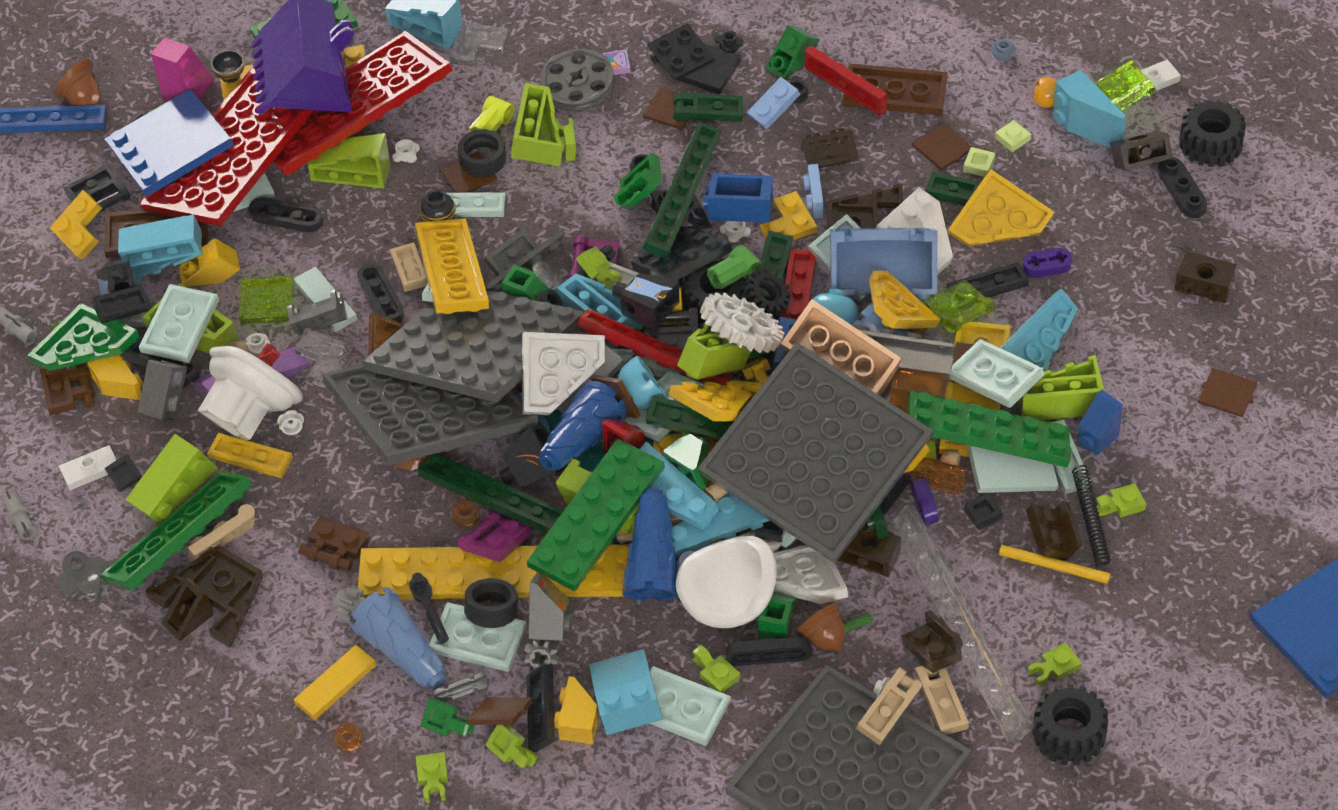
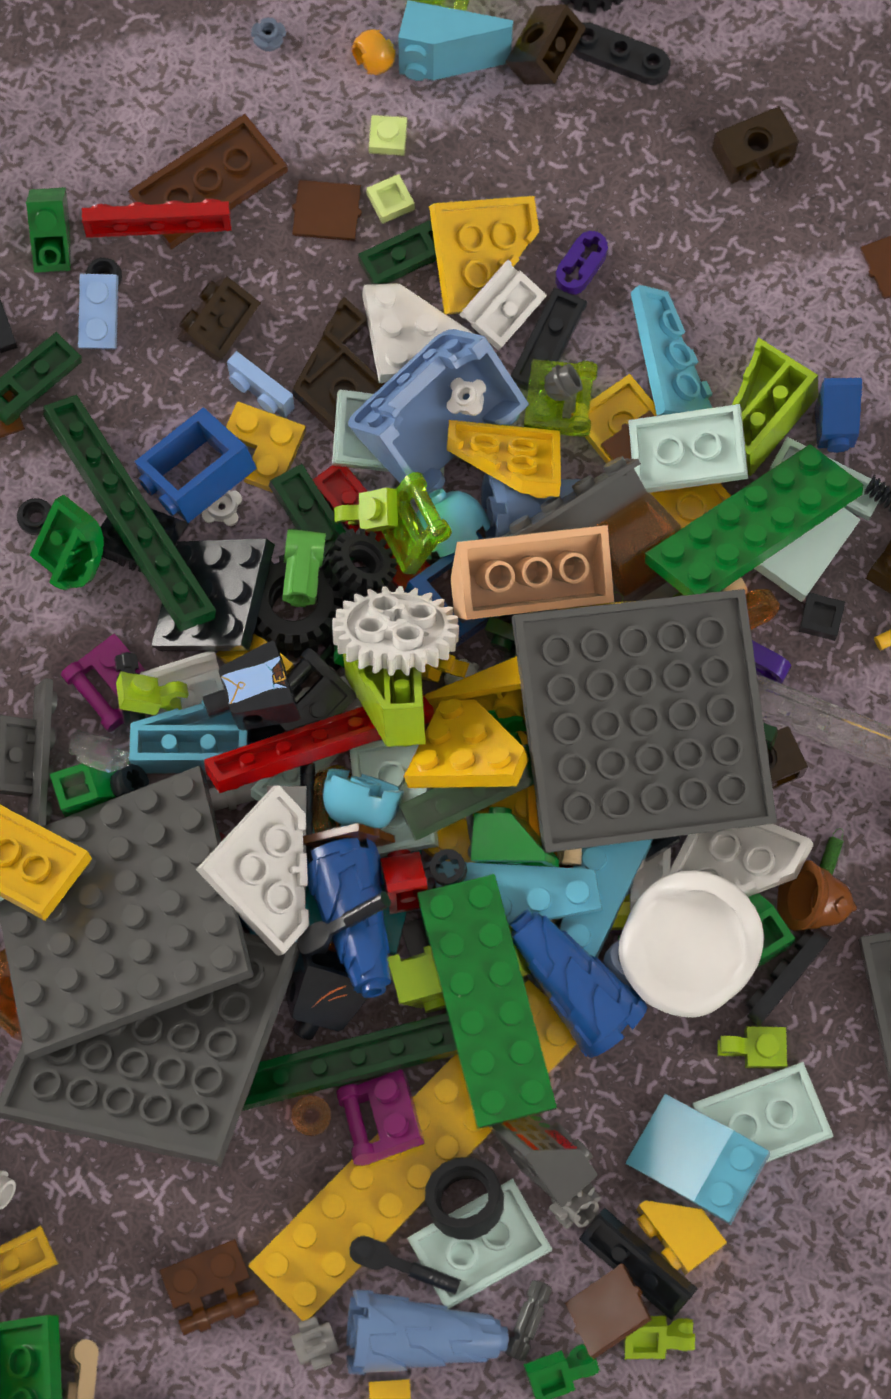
camera: 50 degrees left, 20 degrees up
none -> black piece [298,892,391,955]
none -> lime plate [334,487,398,532]
none -> clear neon green plate [381,472,452,575]
none -> black bush [430,849,467,887]
none -> white plate [447,378,486,416]
none -> white plate [459,260,547,350]
none -> dark grey plate [544,364,582,401]

